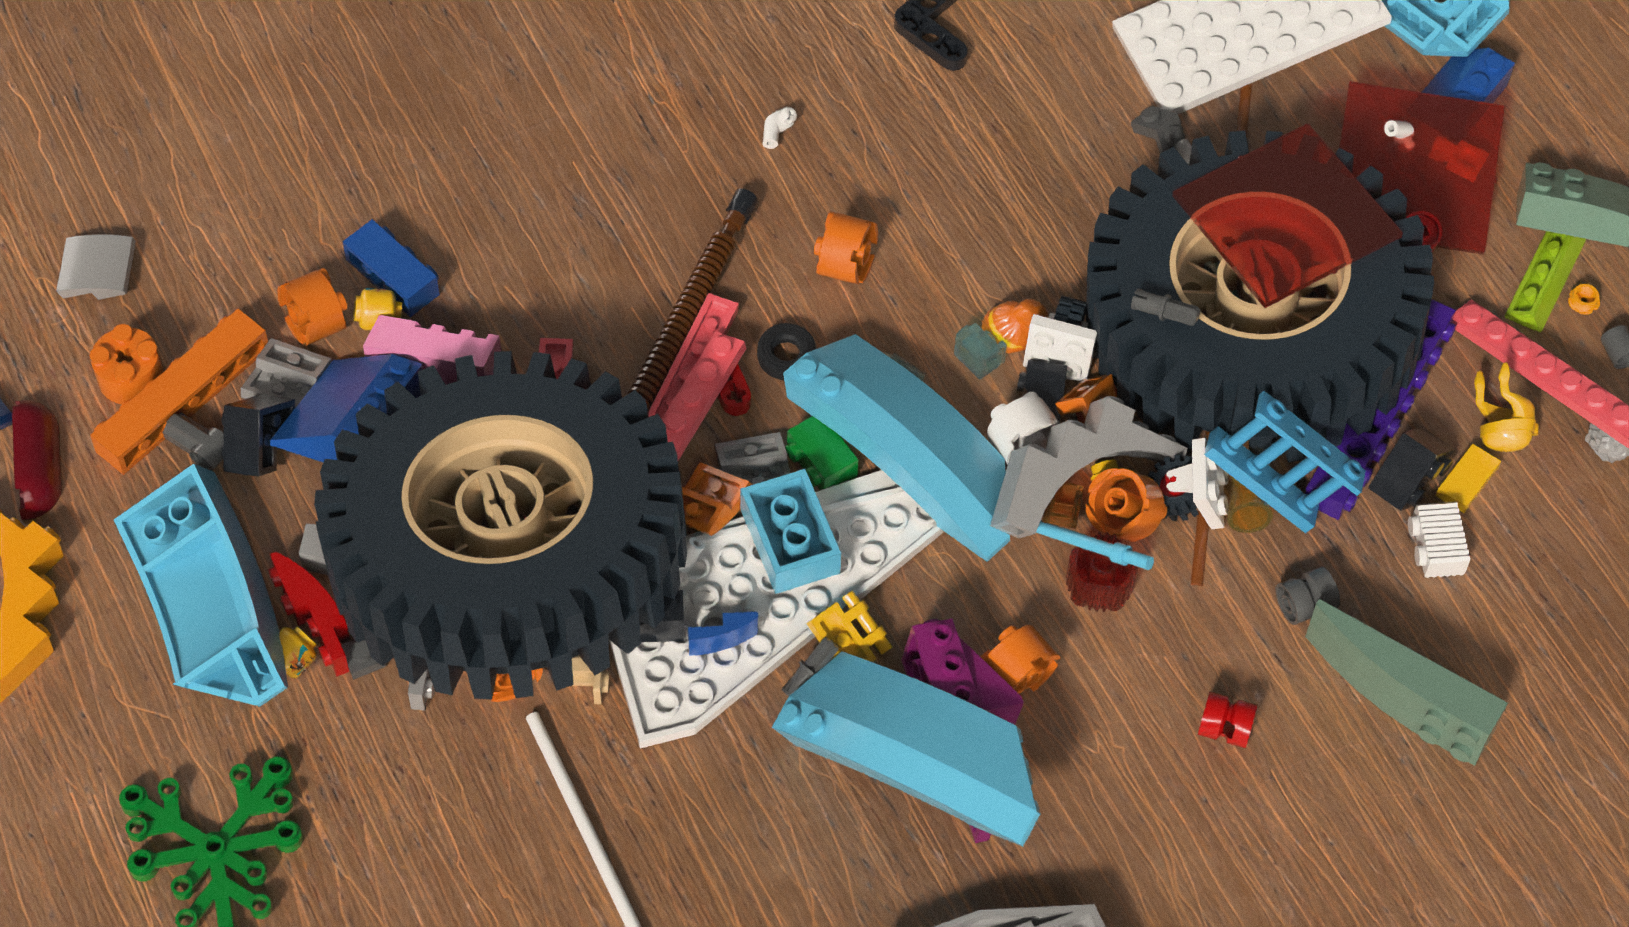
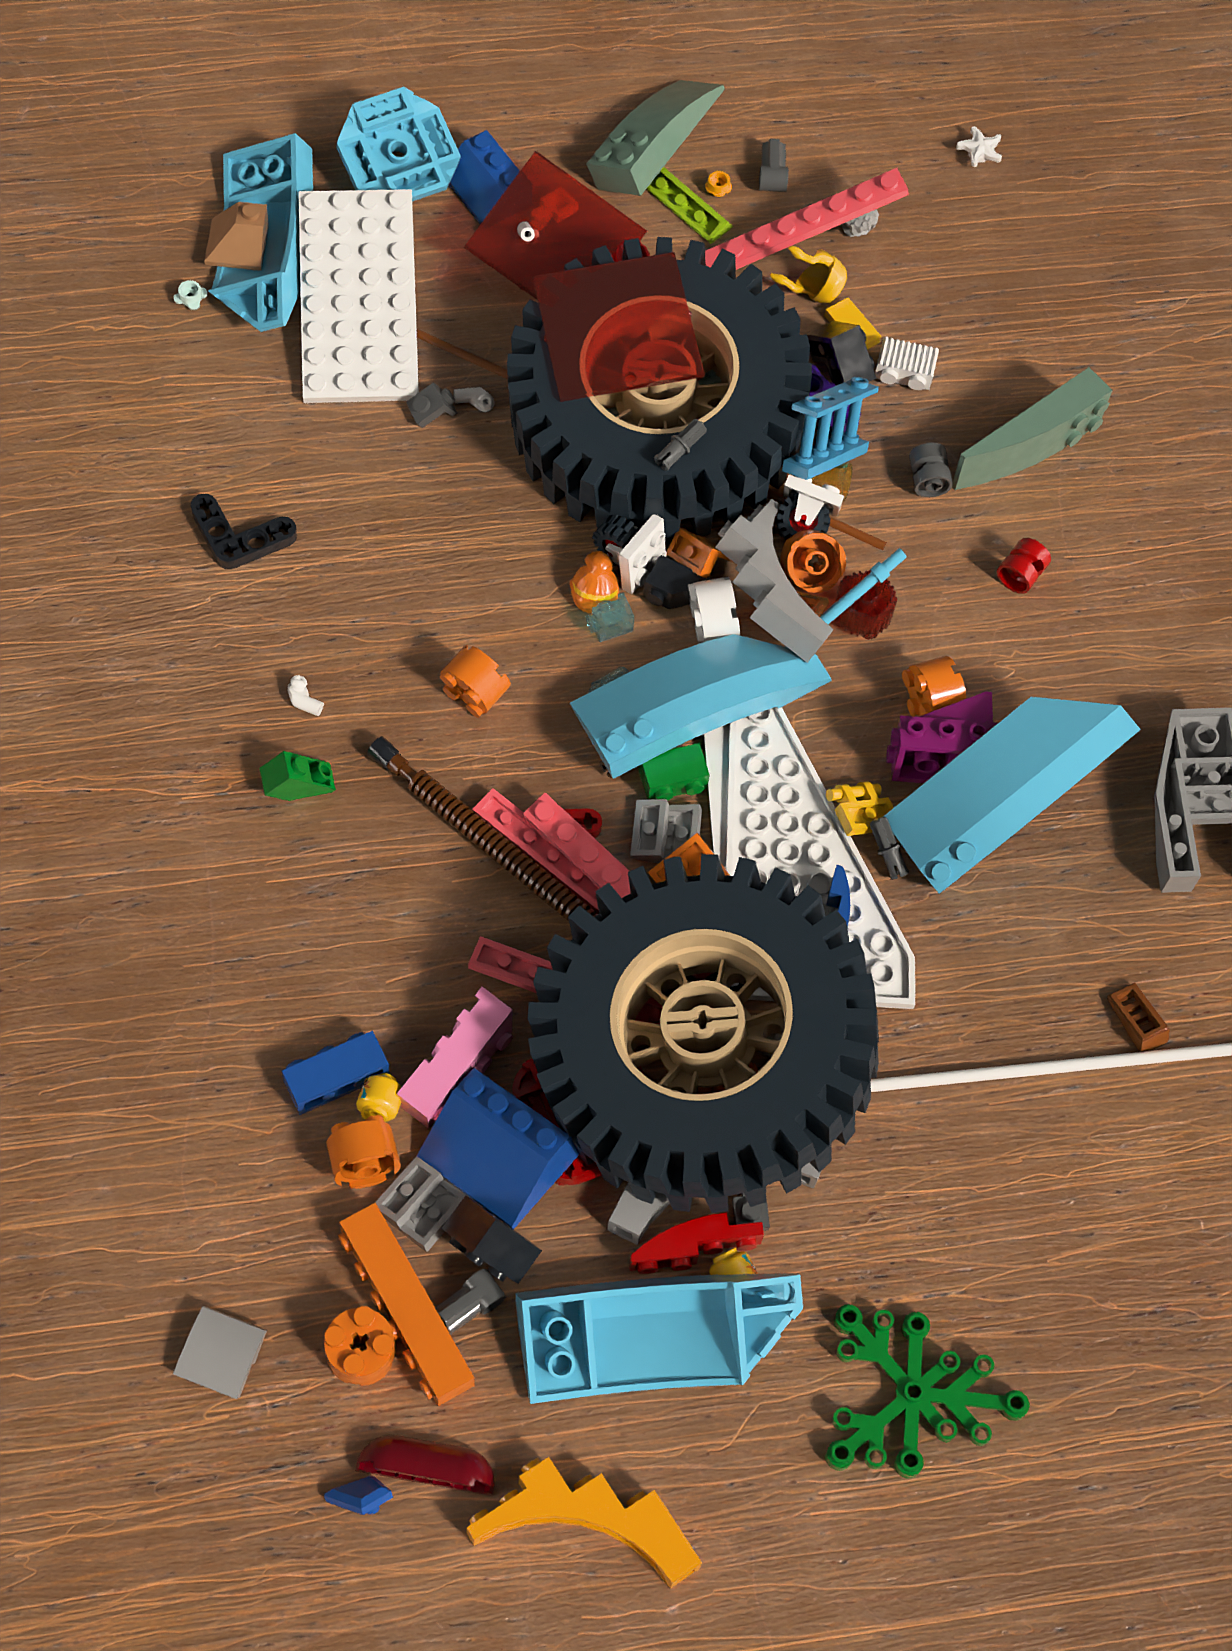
camera: 75 degrees left, 5 degrees up
medium azure brick [740,469,841,594] -> none
black tyre [757,323,816,380] -> none
none -> green slope [259,751,336,801]

